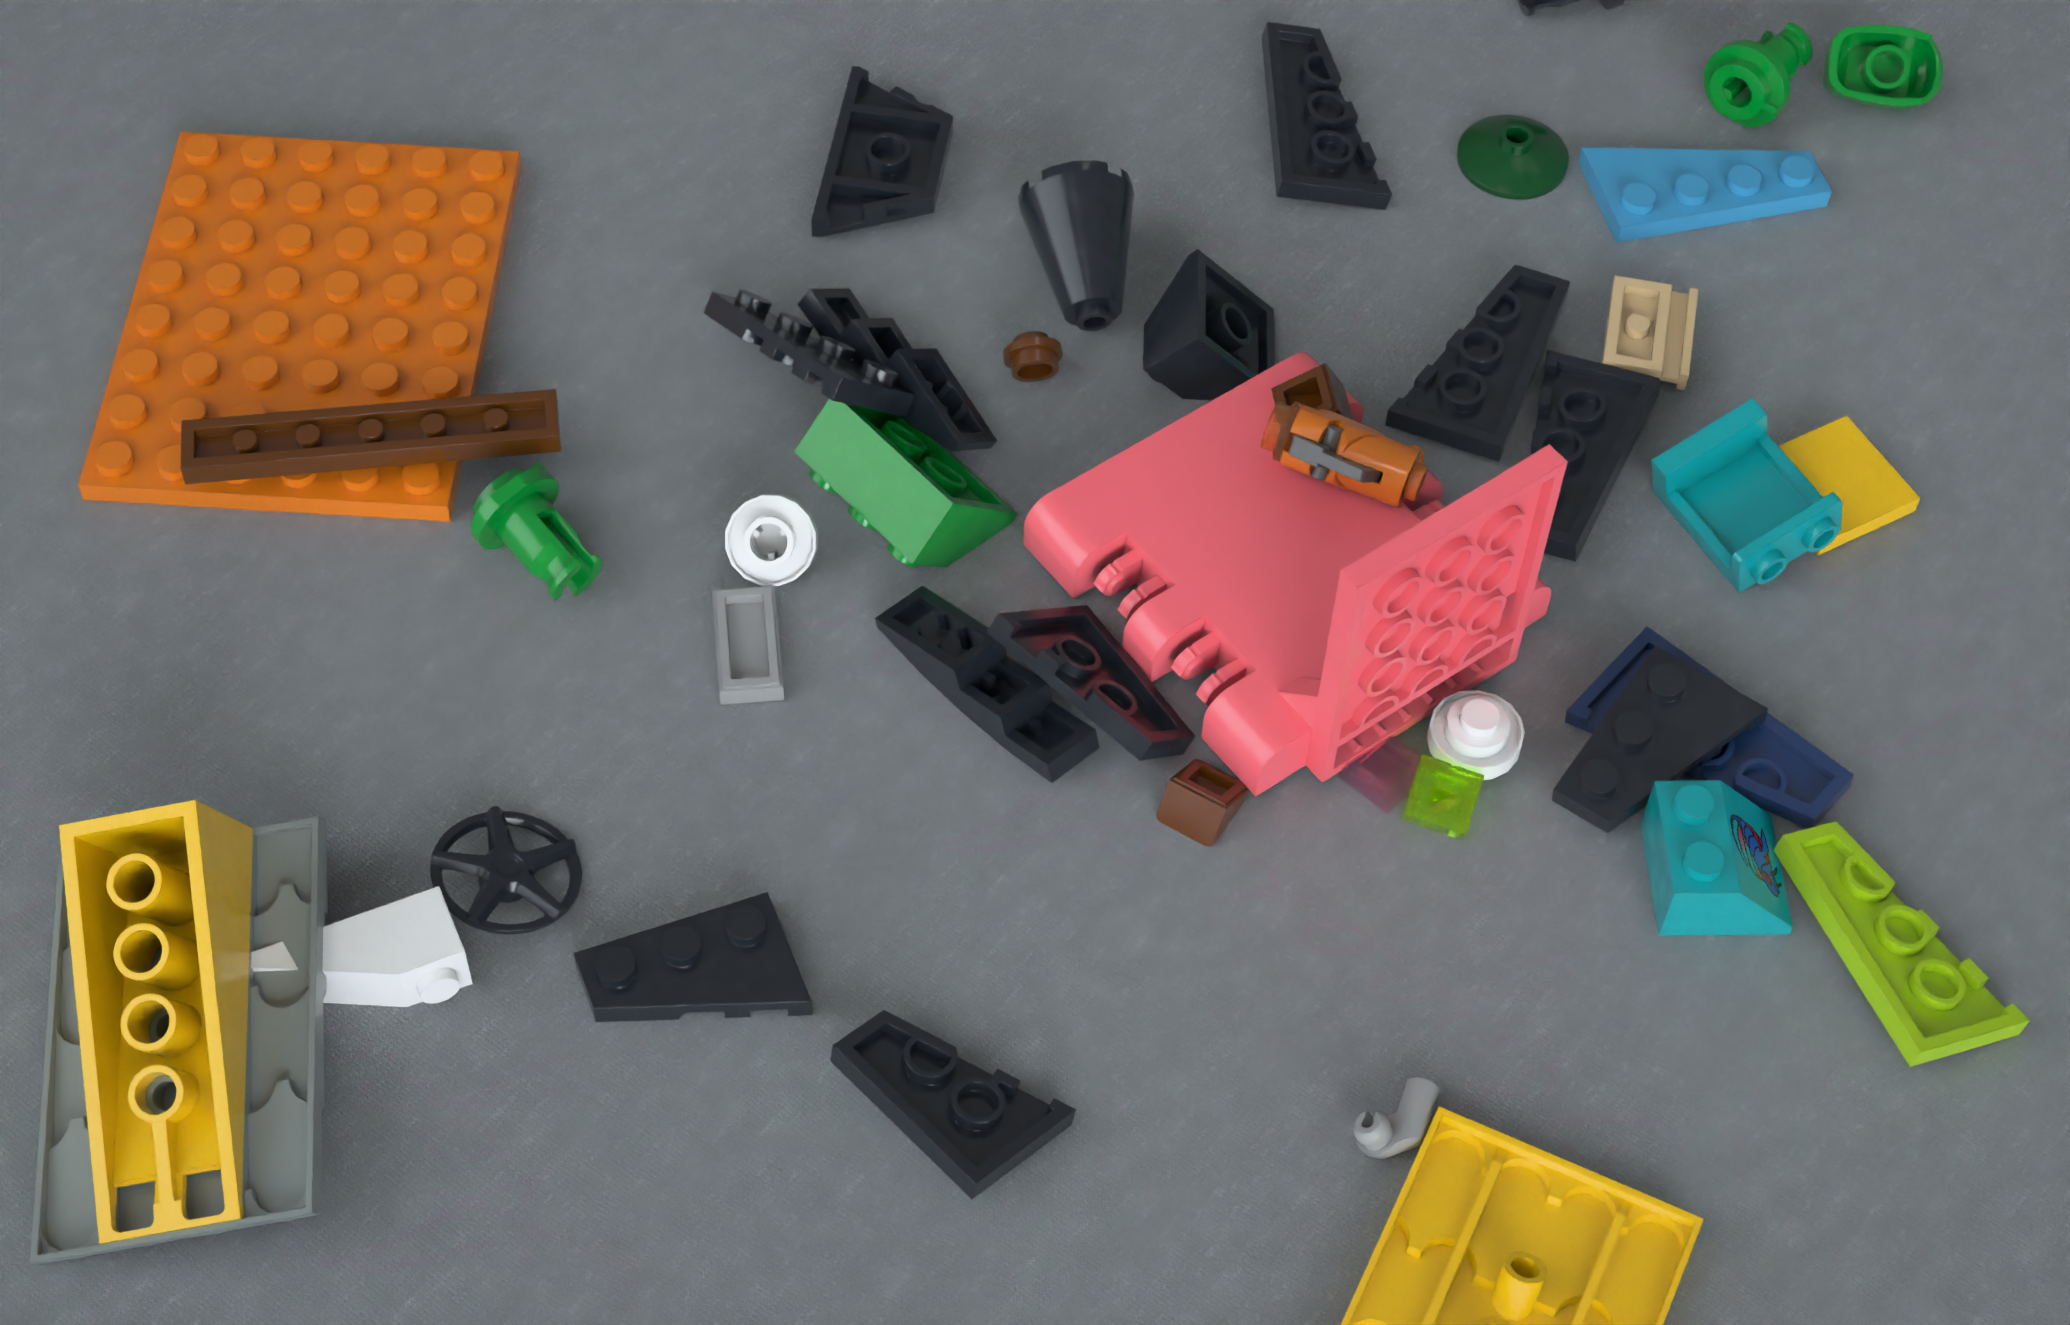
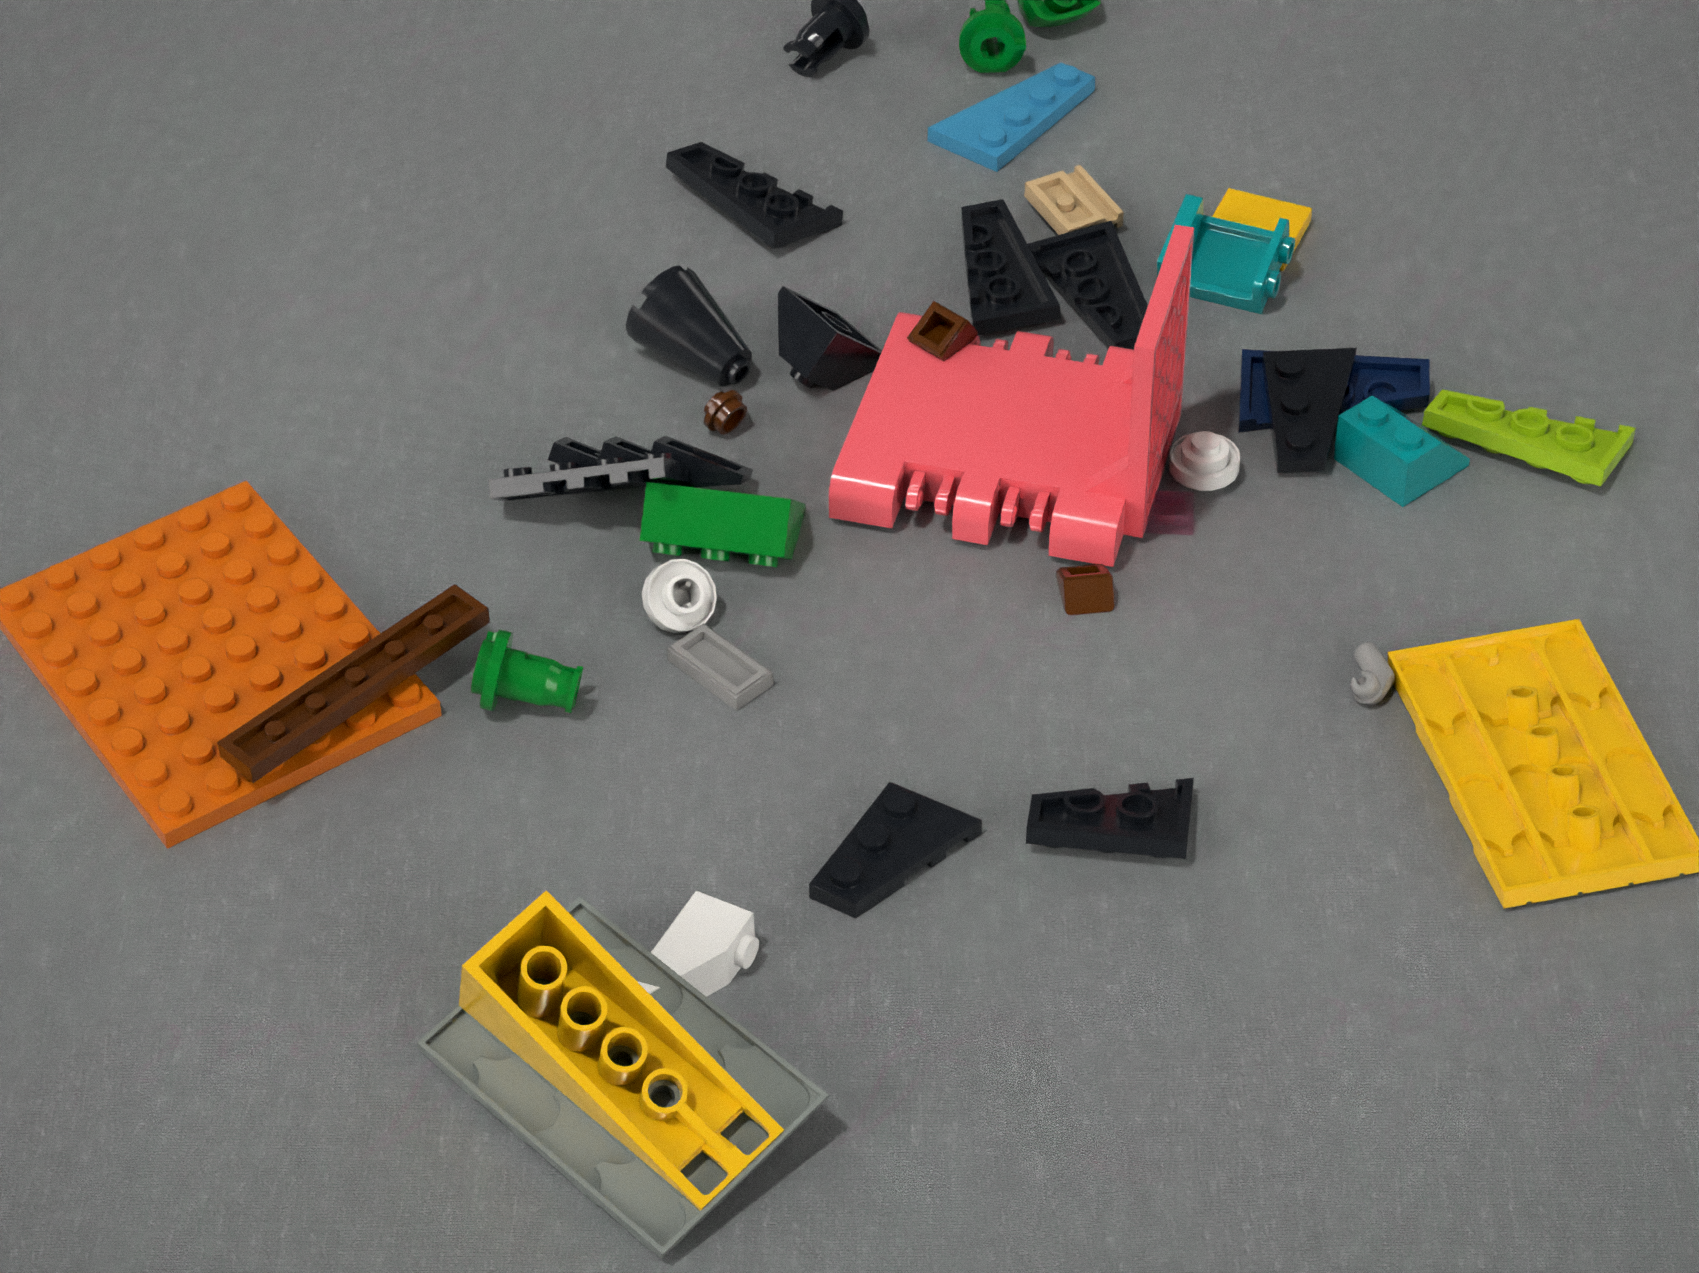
camera: 35 degrees left, 10 degrees down
black wheel [430,806,582,935] -> none
black wing [811,66,953,237] -> none
black slope [875,585,1100,783] -> none
black wing [987,605,1195,761] -> none
orange piece [1261,401,1429,508] -> none
clear neon green tile [1400,754,1485,840] -> none
dark green dish [1457,115,1569,200] -> none

